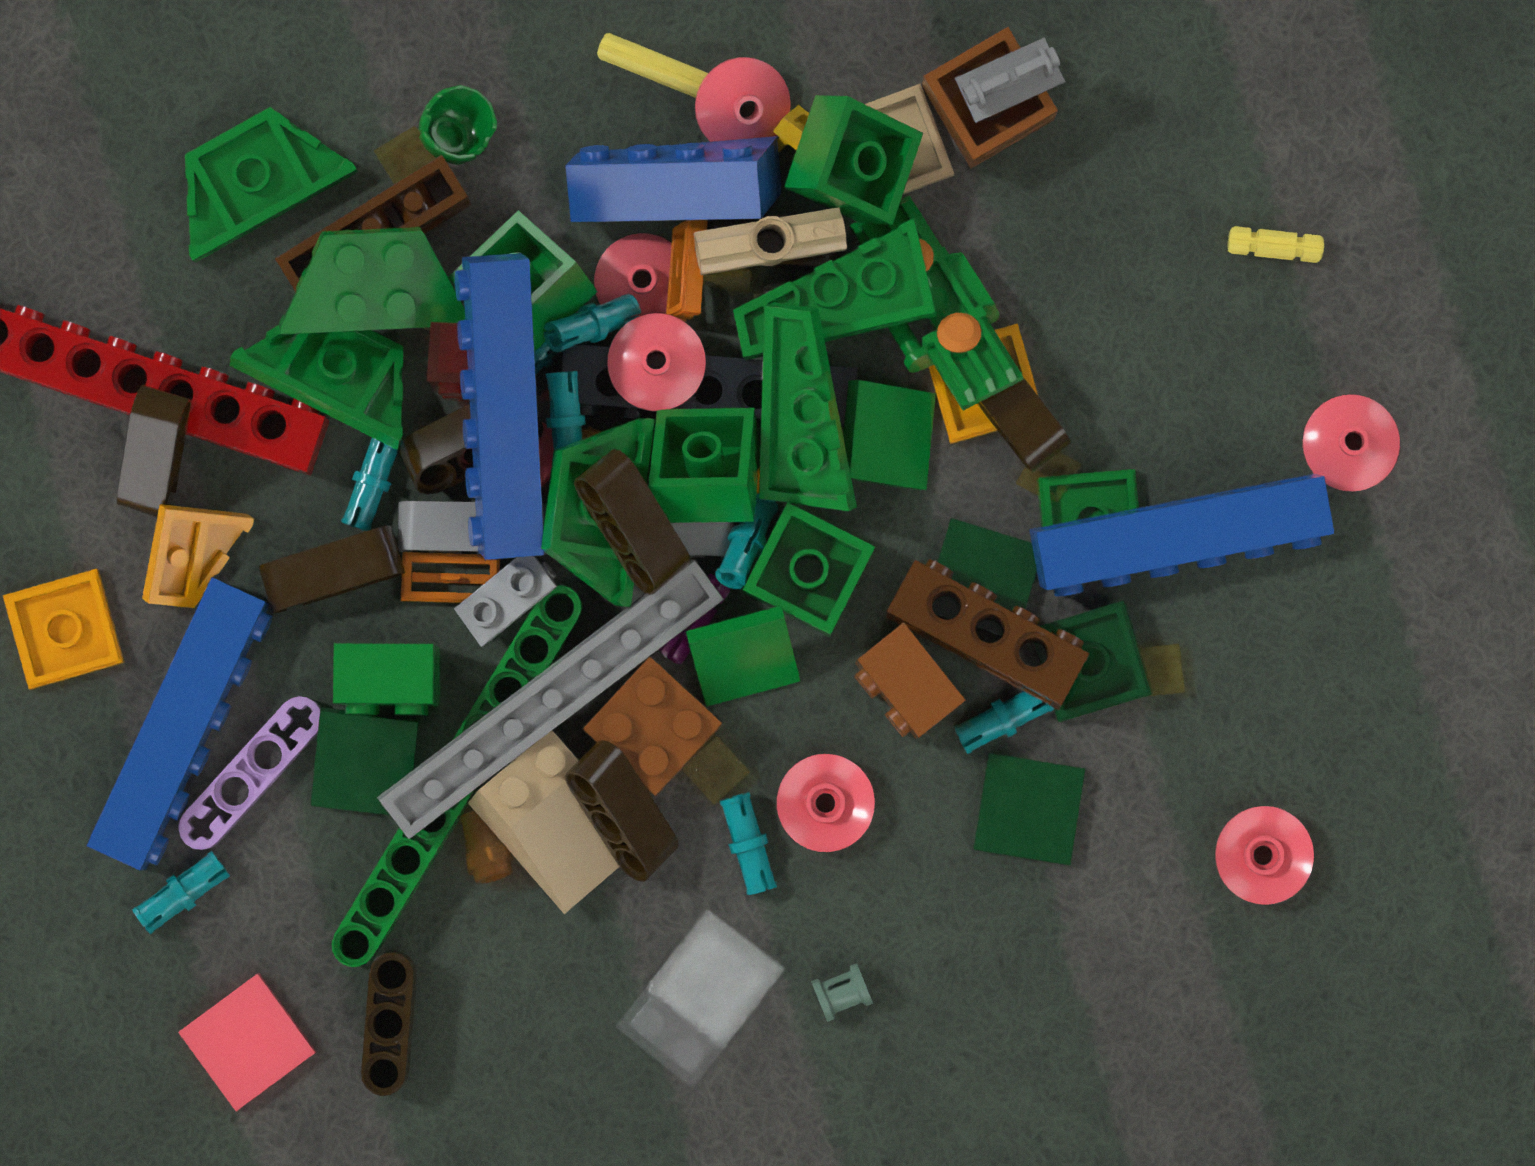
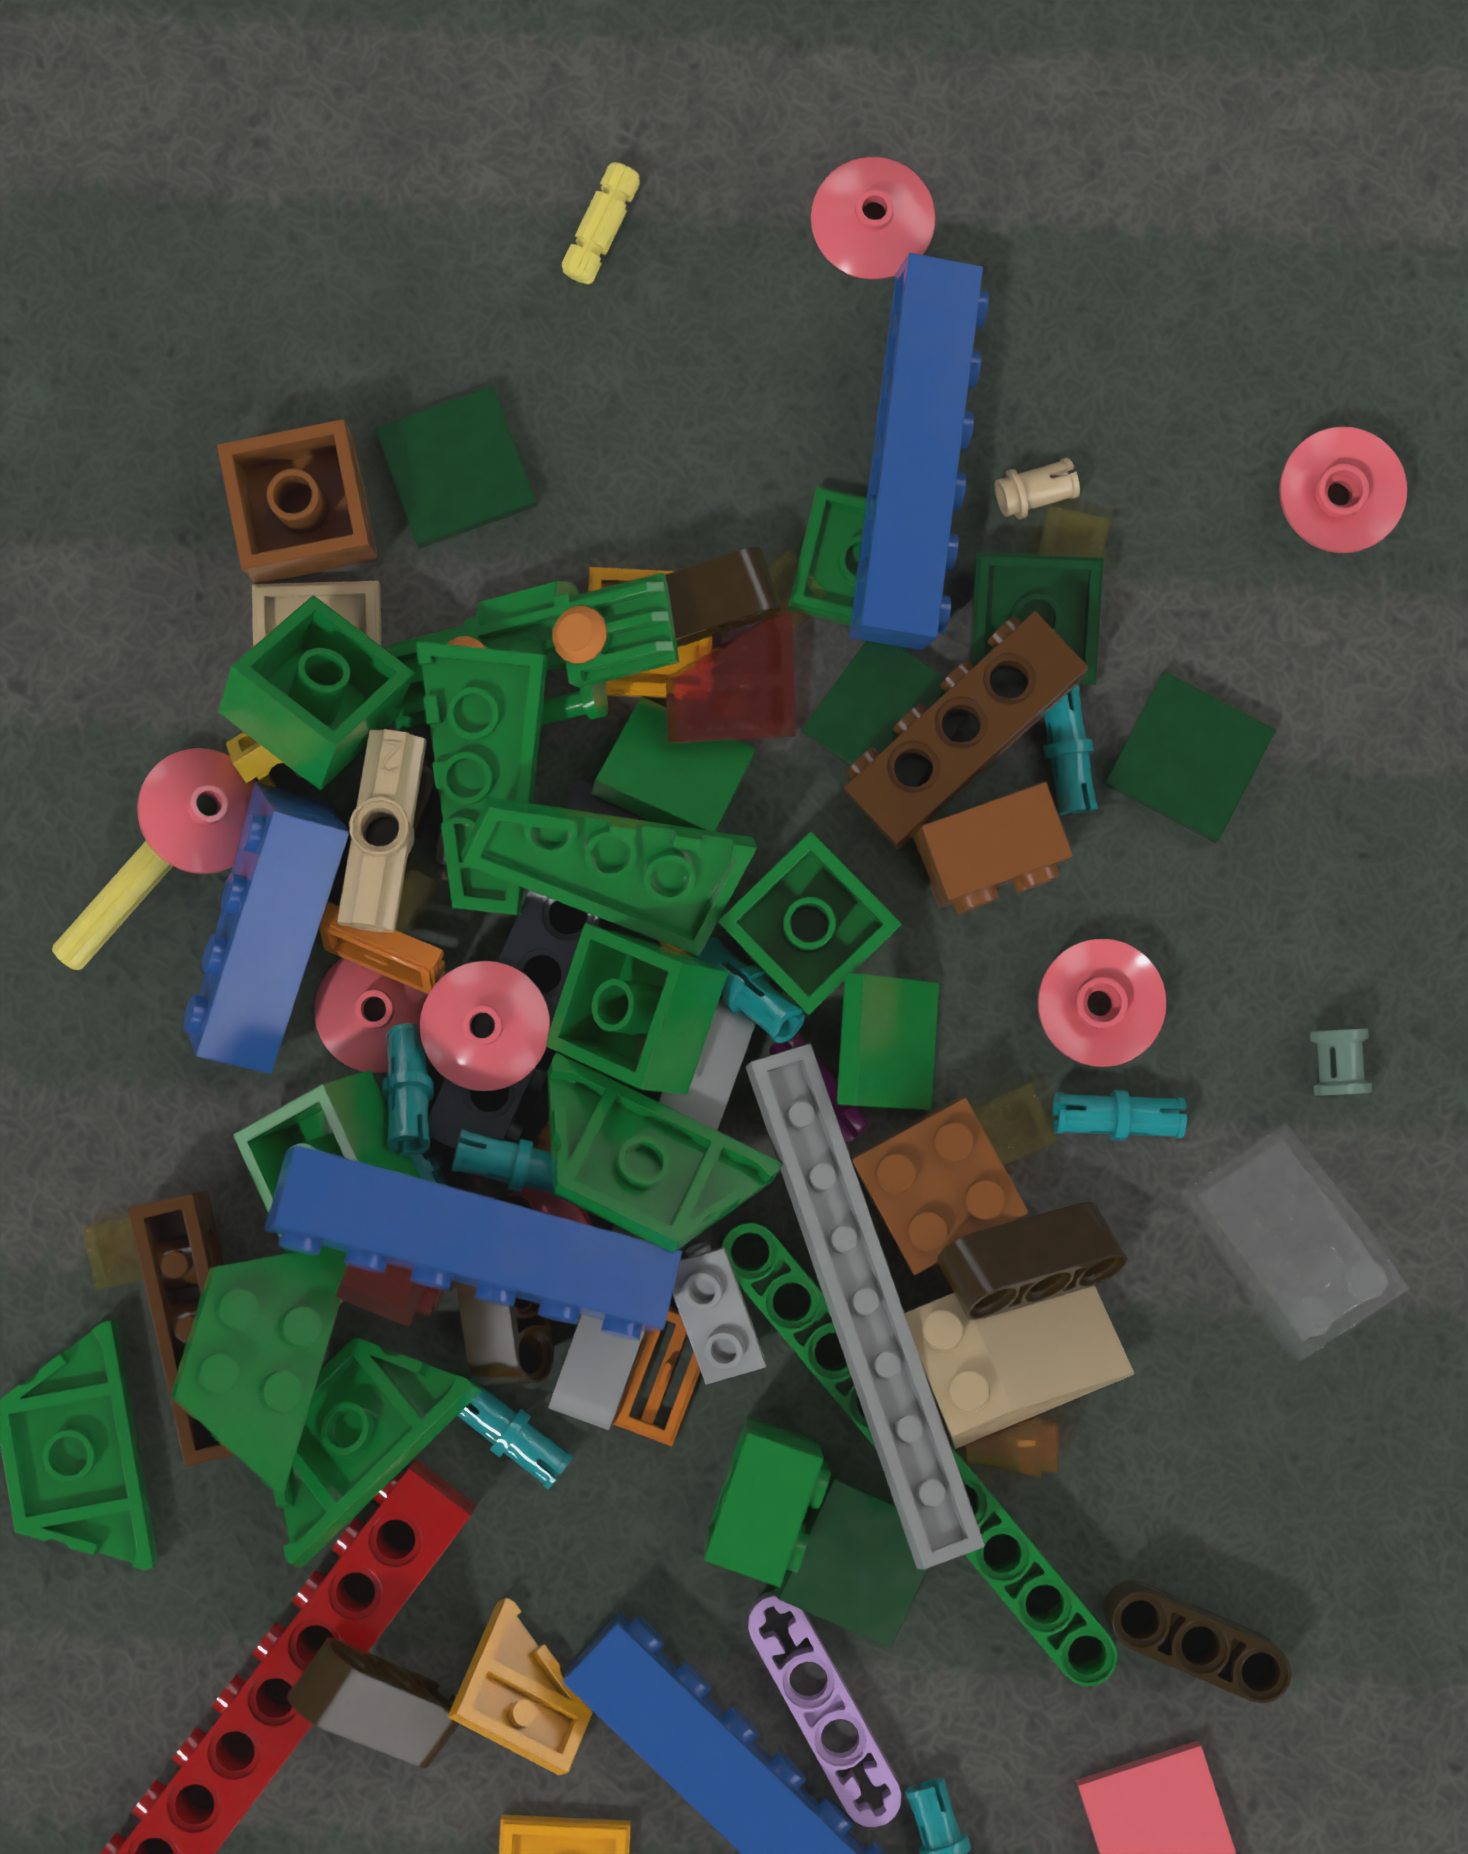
camera: 75 degrees left, 0 degrees up
dark brown beam [259,526,405,614] -> none
green hair [418,85,497,165] -> none
dark brown beam [574,449,691,595] -> none
light grey hinge [955,37,1065,123] -> none
none -> dark green tile [375,386,537,549]
none -> clear red wing [666,614,796,743]
none -> tan pin [995,458,1080,519]

